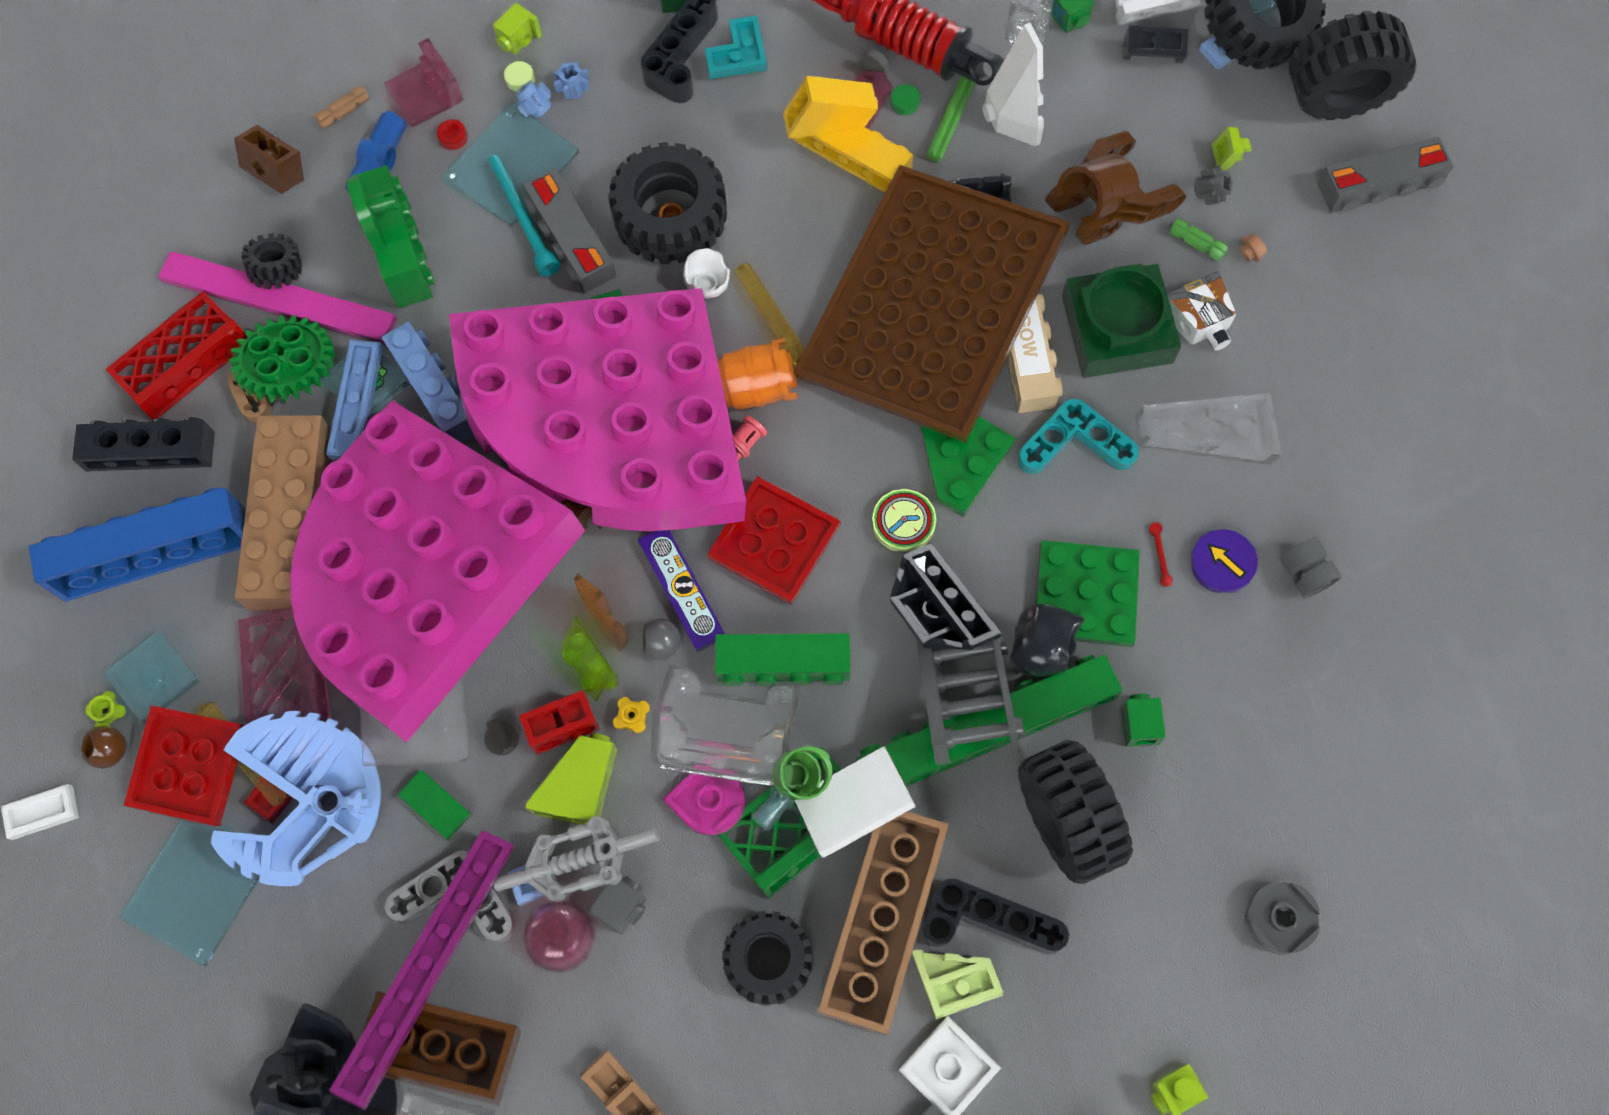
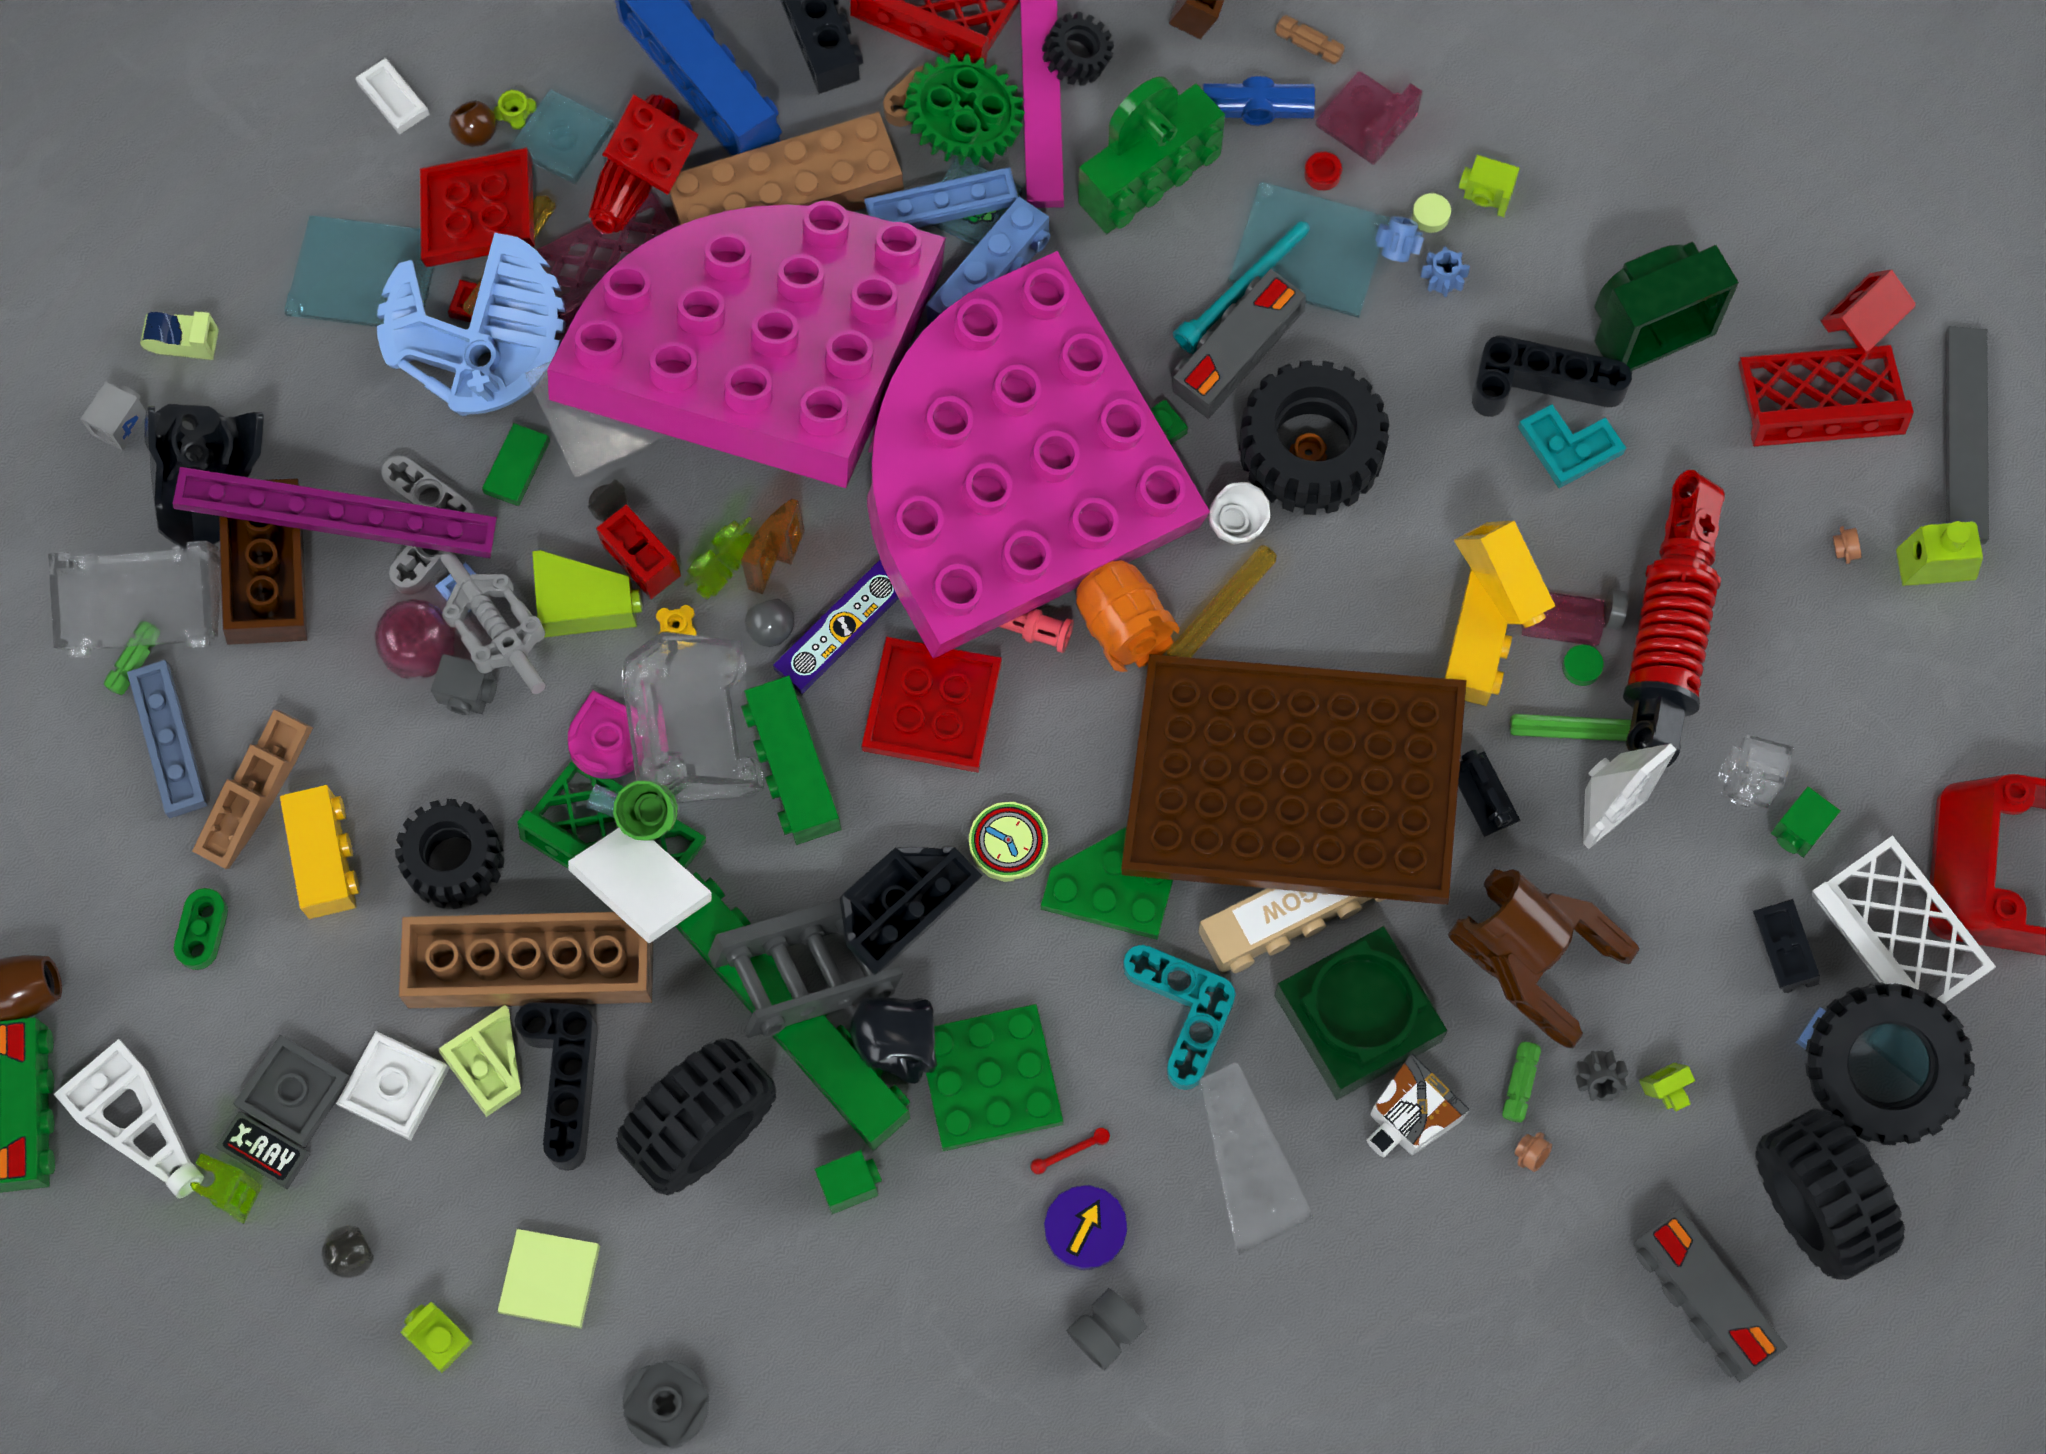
camera: 70 degrees right, 0 degrees up
none -> yellowish green leg [140,311,219,360]
none -> yellow brick [280,785,360,919]
none -> yellowish green tile [498,1229,600,1329]
none -> red plate [588,94,699,234]

